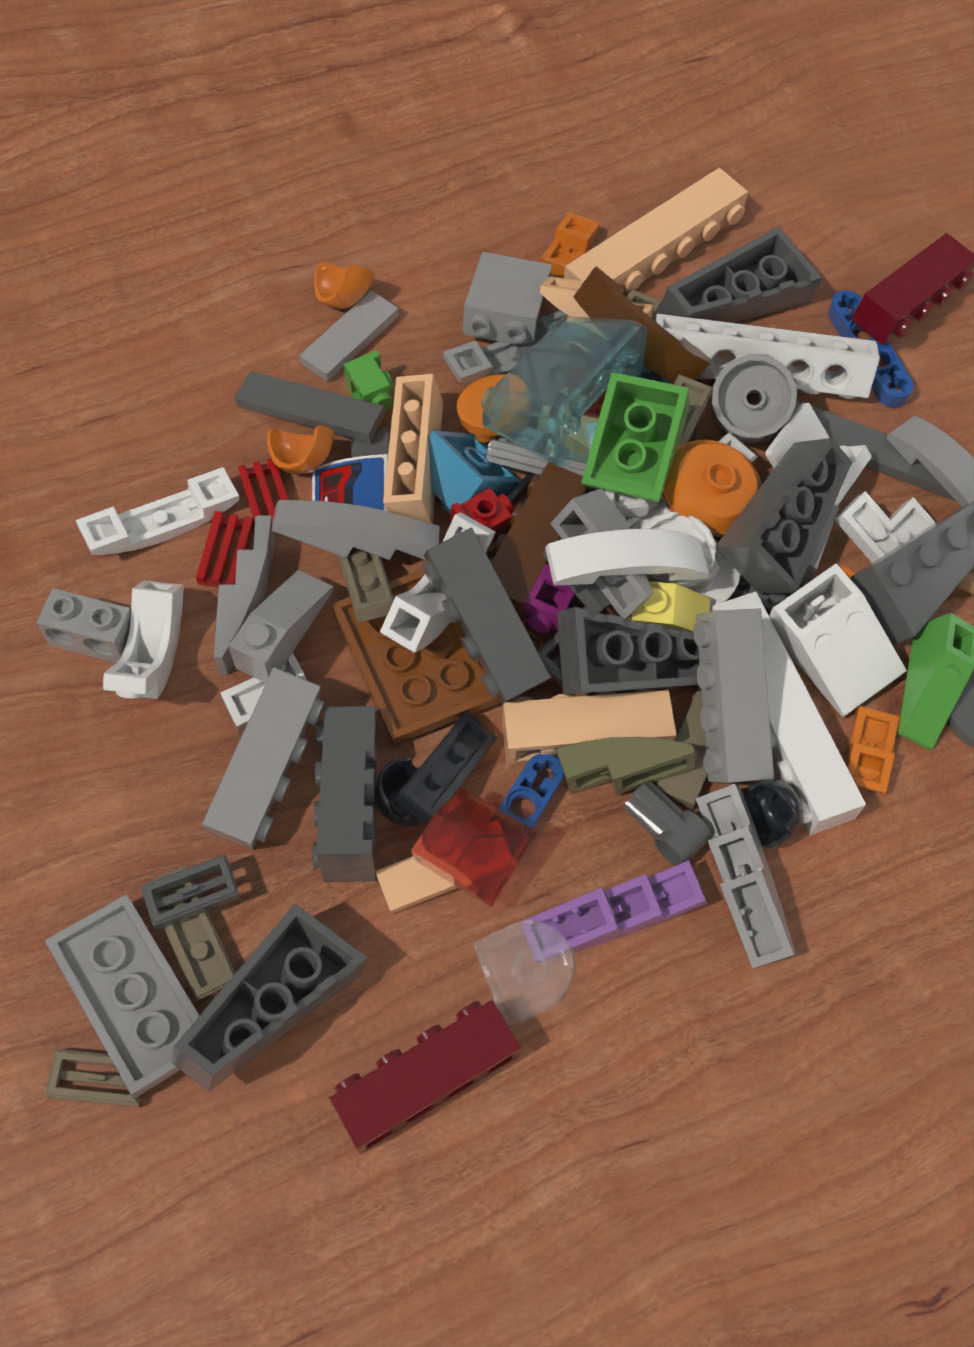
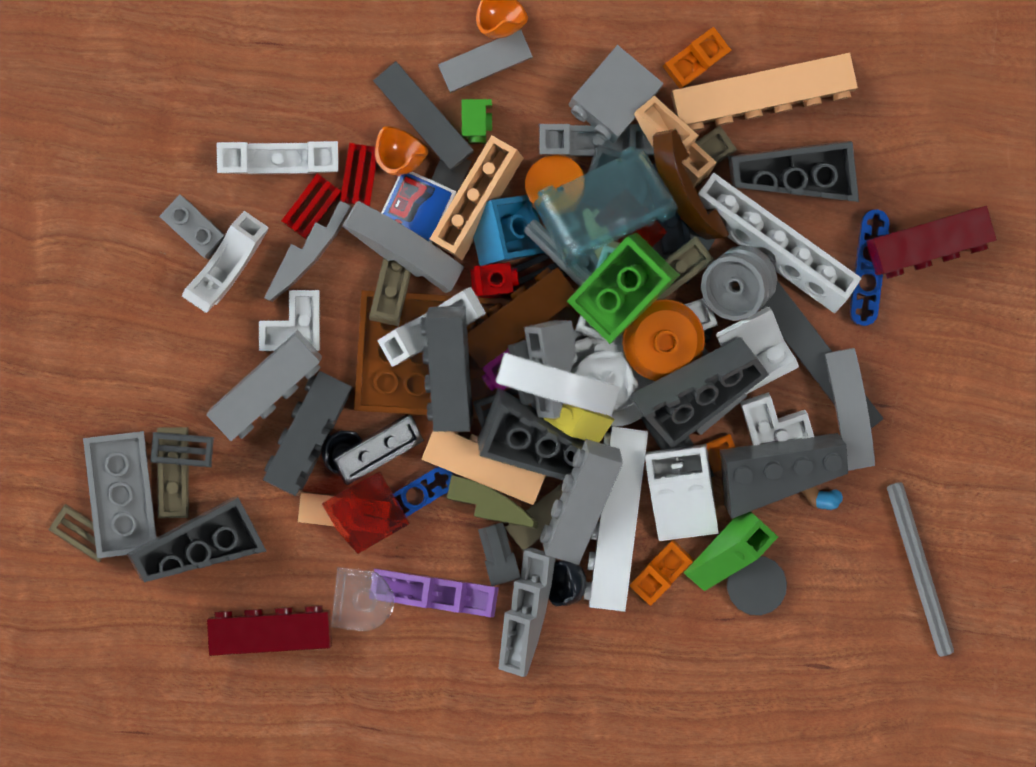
camera: 35 degrees right, 25 degrees up
light grey slope [229,570,334,683] -> none

